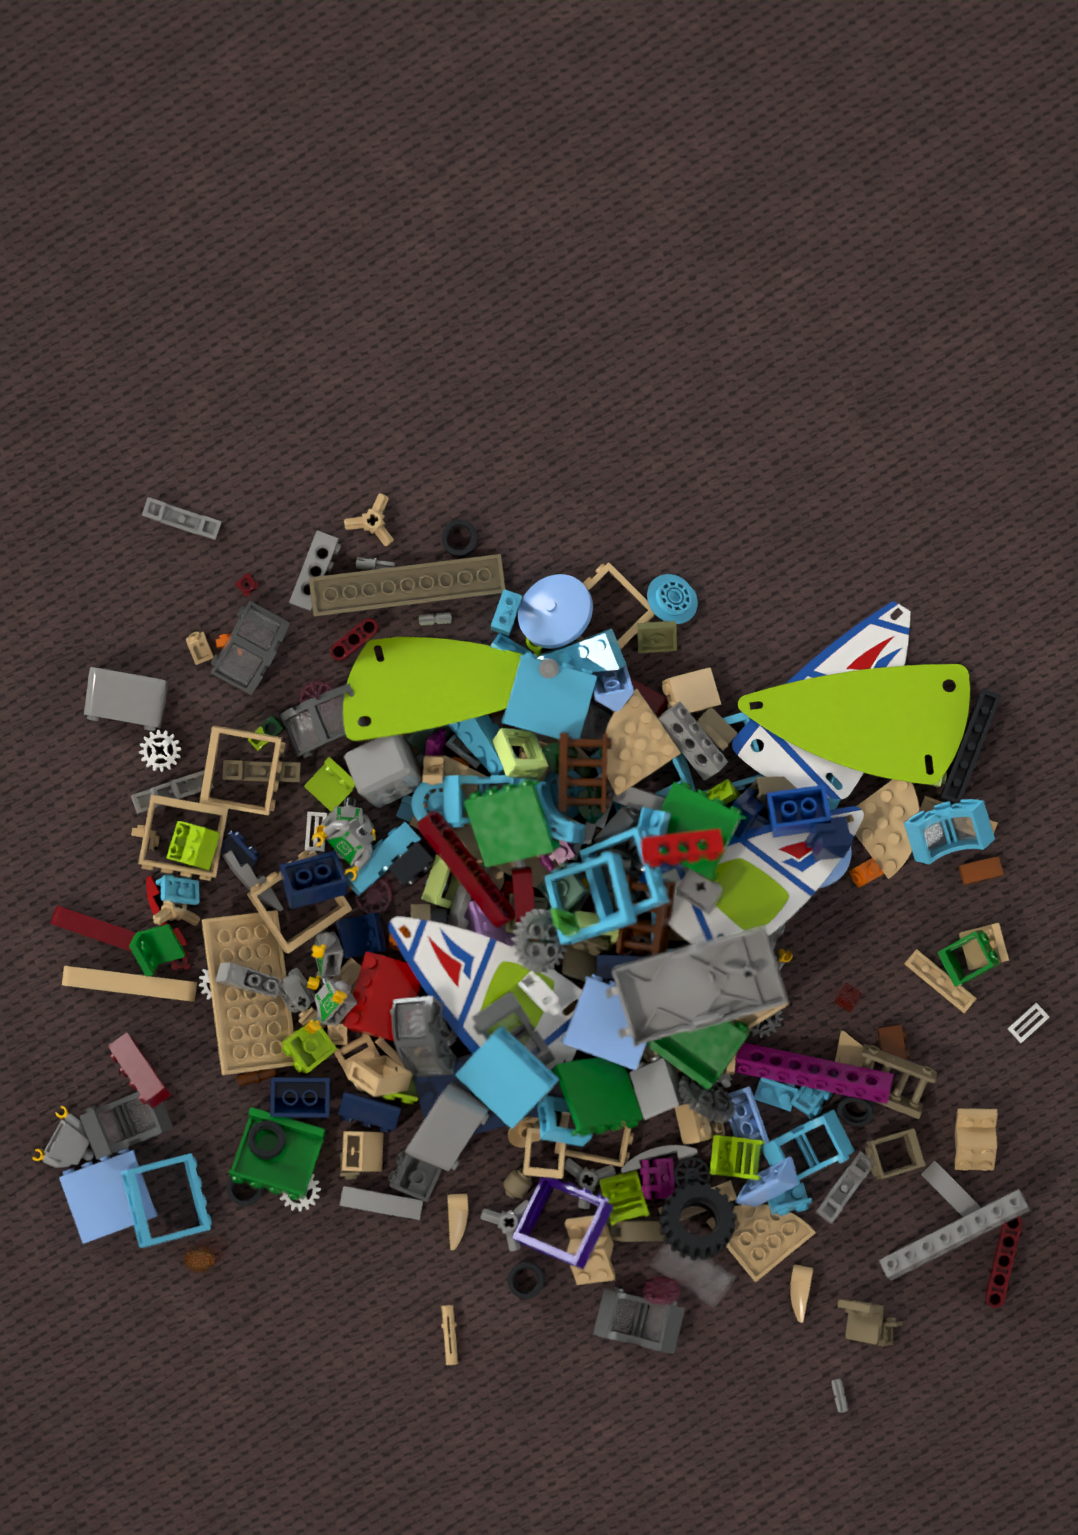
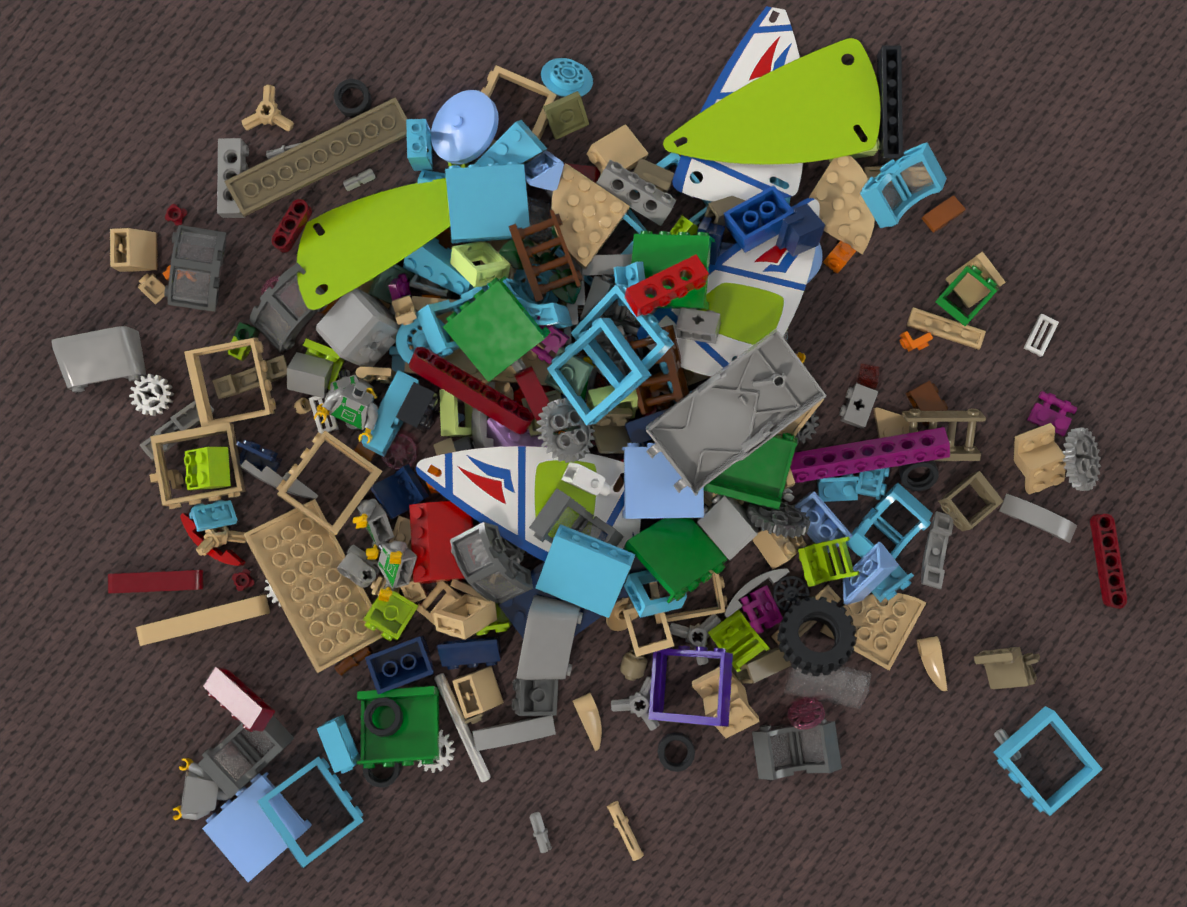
camera: 15 degrees left, 0 degrees up
green bracket [129,924,186,977] -> none
light grey slope [142,497,222,540] -> none
clear orange head [185,1246,214,1272] -> none
light grey slope [215,962,281,998] -> none
dark blue slope [279,851,347,909] -> none
light grey plate [539,659,559,678] -> none
bright green slope [551,908,579,937] -> none
light grey brick [879,1189,1030,1281] -> none
none -> tan slope [110,228,157,272]
none -> light grey slope [287,352,334,398]
none -> tan hinge [294,398,311,414]
none -> medium azure window [317,715,360,774]
none -> tan plate [356,367,396,384]
none -> white axle [434,673,491,782]
none -> light grey axle [529,812,552,853]
none -> light grey brick [839,383,878,429]
none -> orange bracket [900,331,933,352]
none -> medium azure window [993,706,1102,816]
none -> magenta plate [1027,391,1077,437]
none -> light grey gear [1063,427,1101,491]

